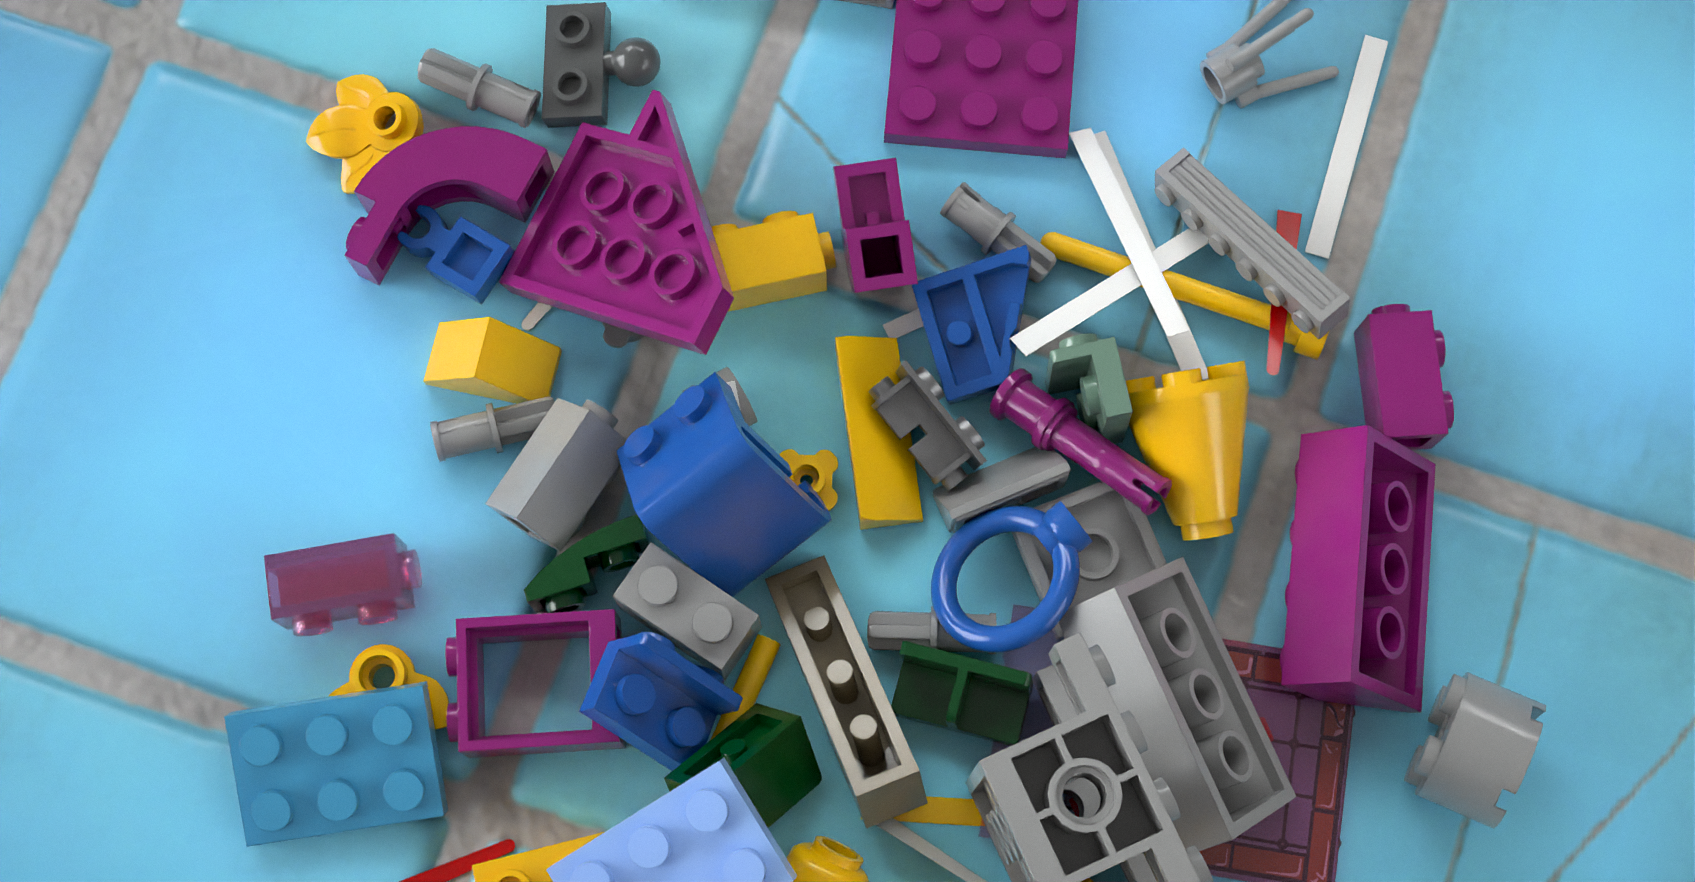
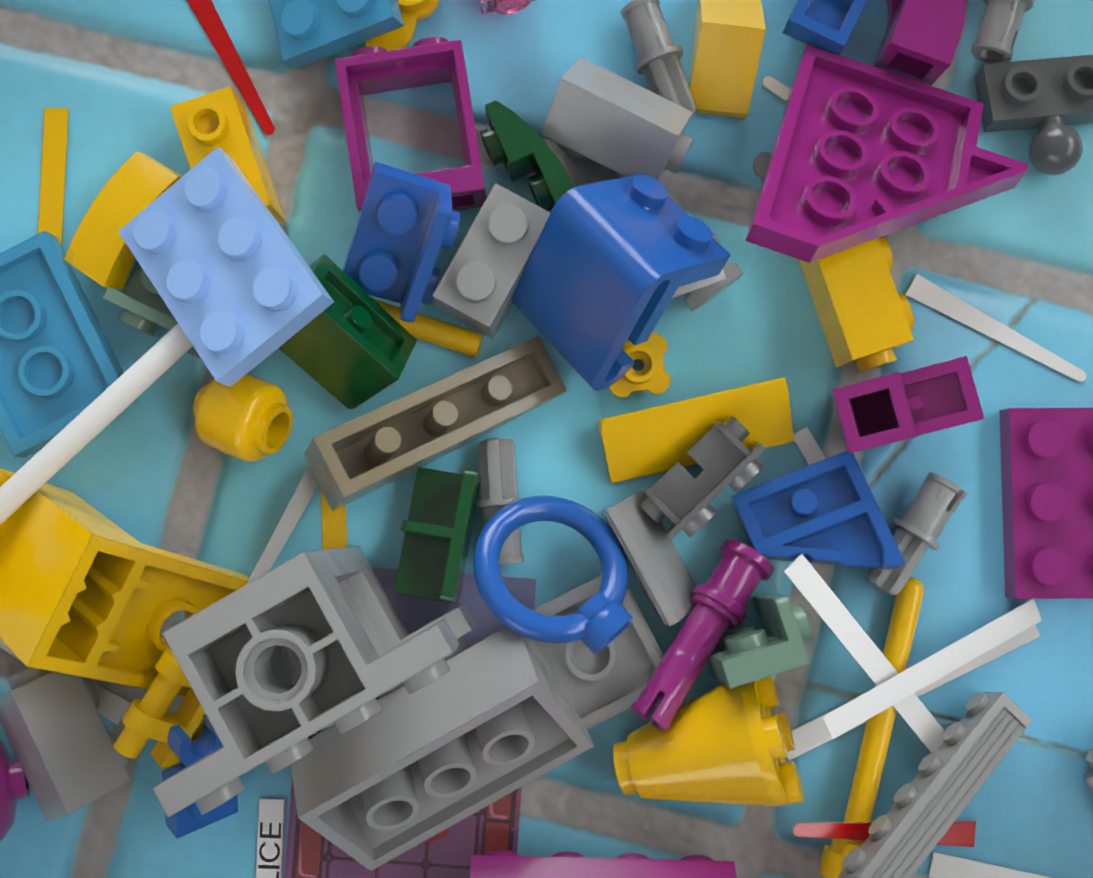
camera: 85 degrees right, 10 degrees up
none -> white sticker [905,274,1087,382]

